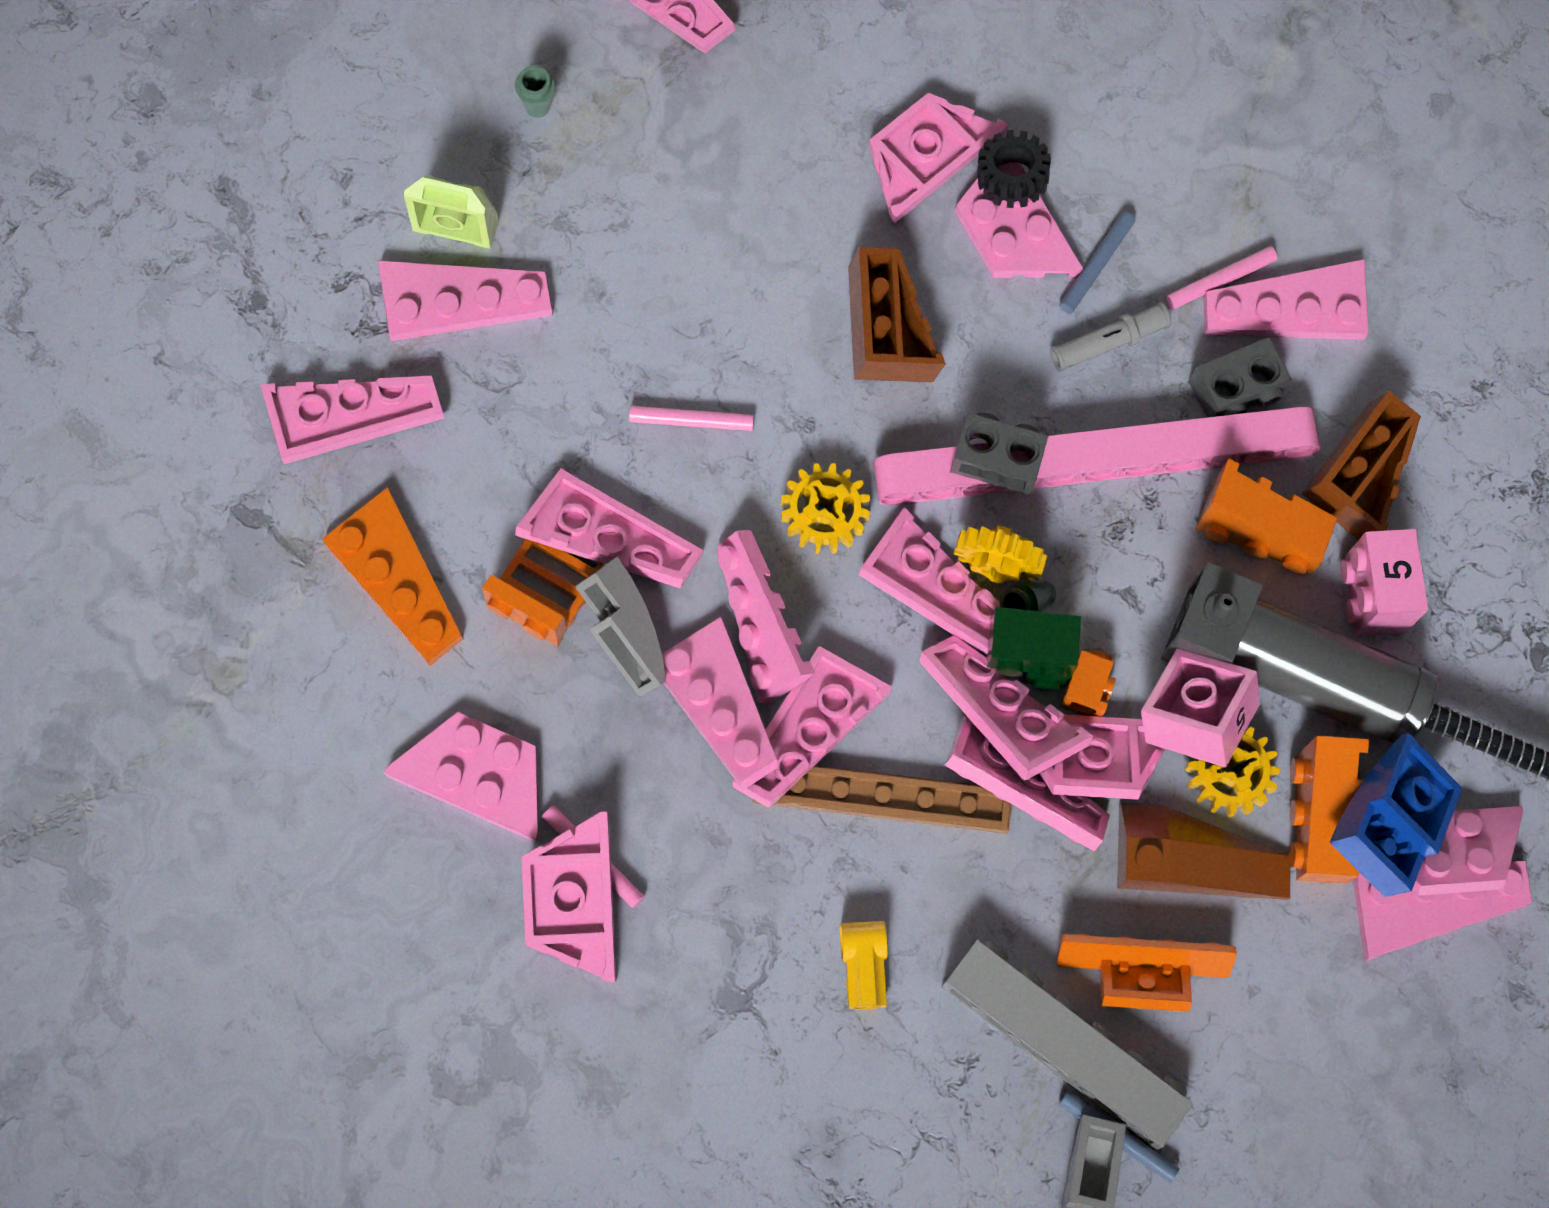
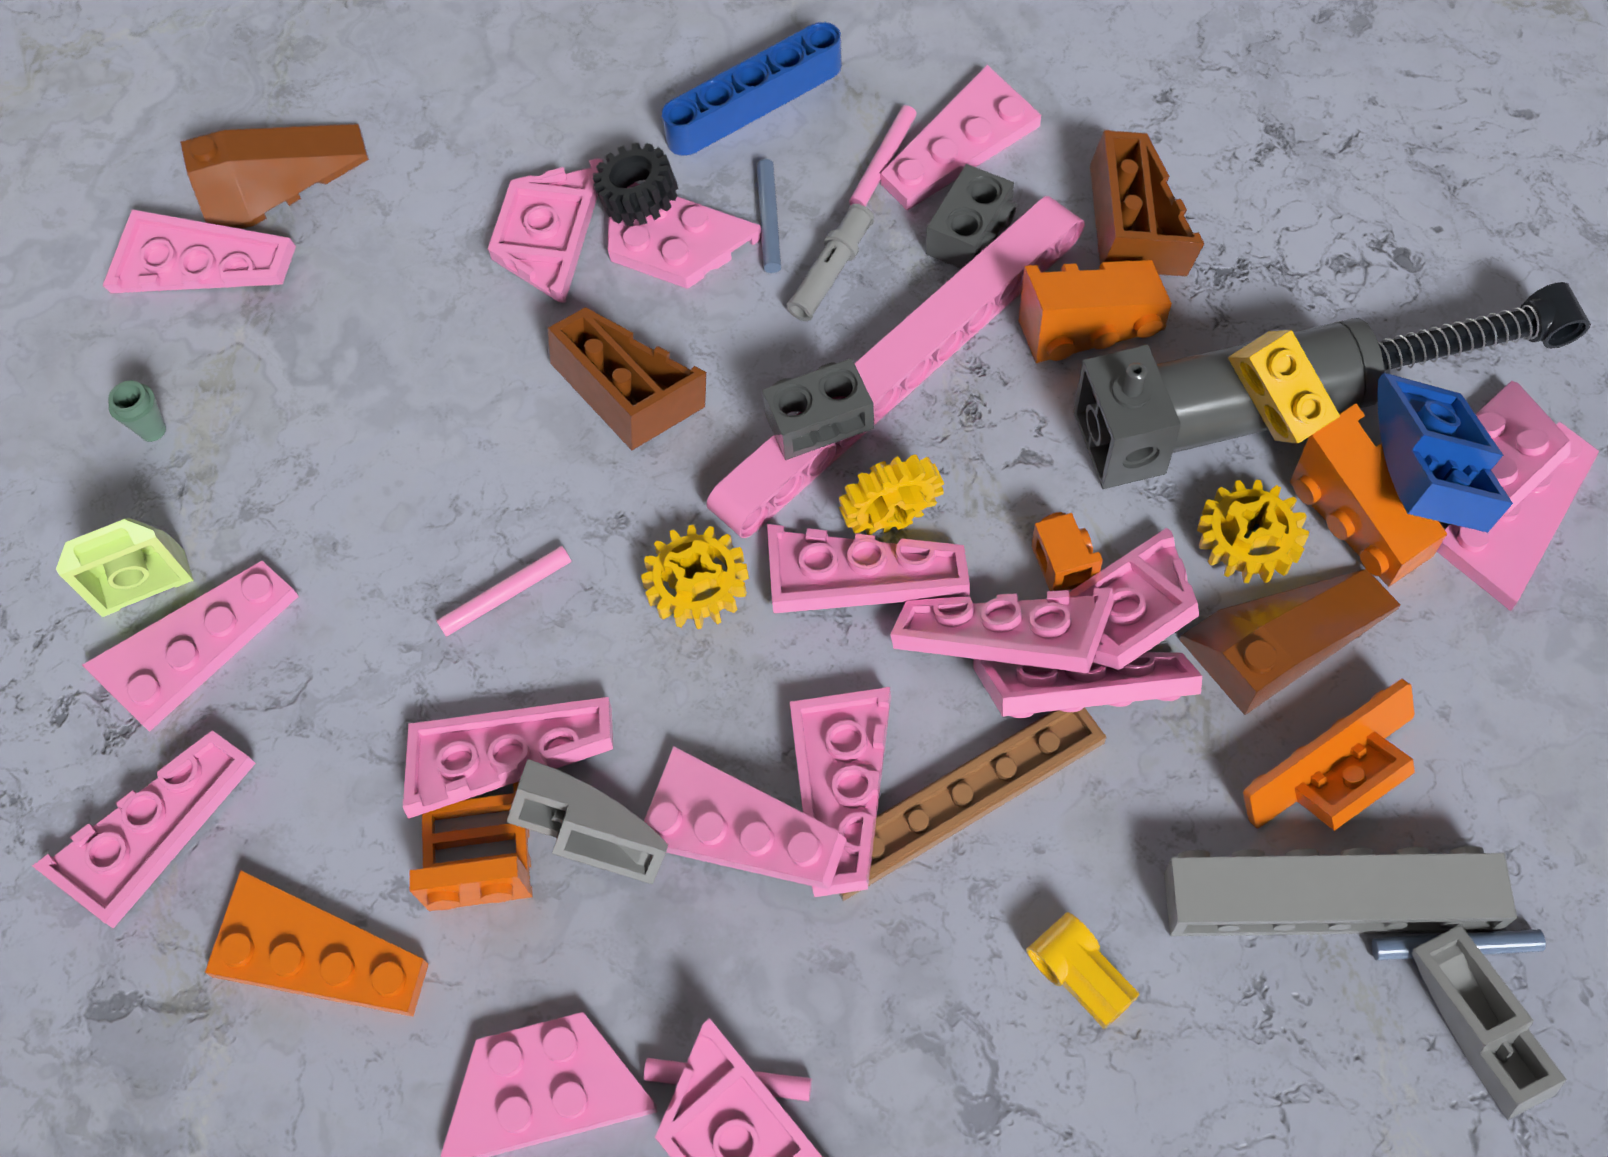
camera: 25 degrees left, 10 degrees down
bright pink wing [717,530,816,703] -> none
dark green brick [986,607,1081,692] -> none
dark green cone [1000,581,1056,612] -> none
bright pink brick [1141,648,1260,768] -> none
bright pink brick [1340,529,1428,637] -> none
none -> blue beam [662,22,842,156]
none -> yellow brick [1228,330,1340,443]

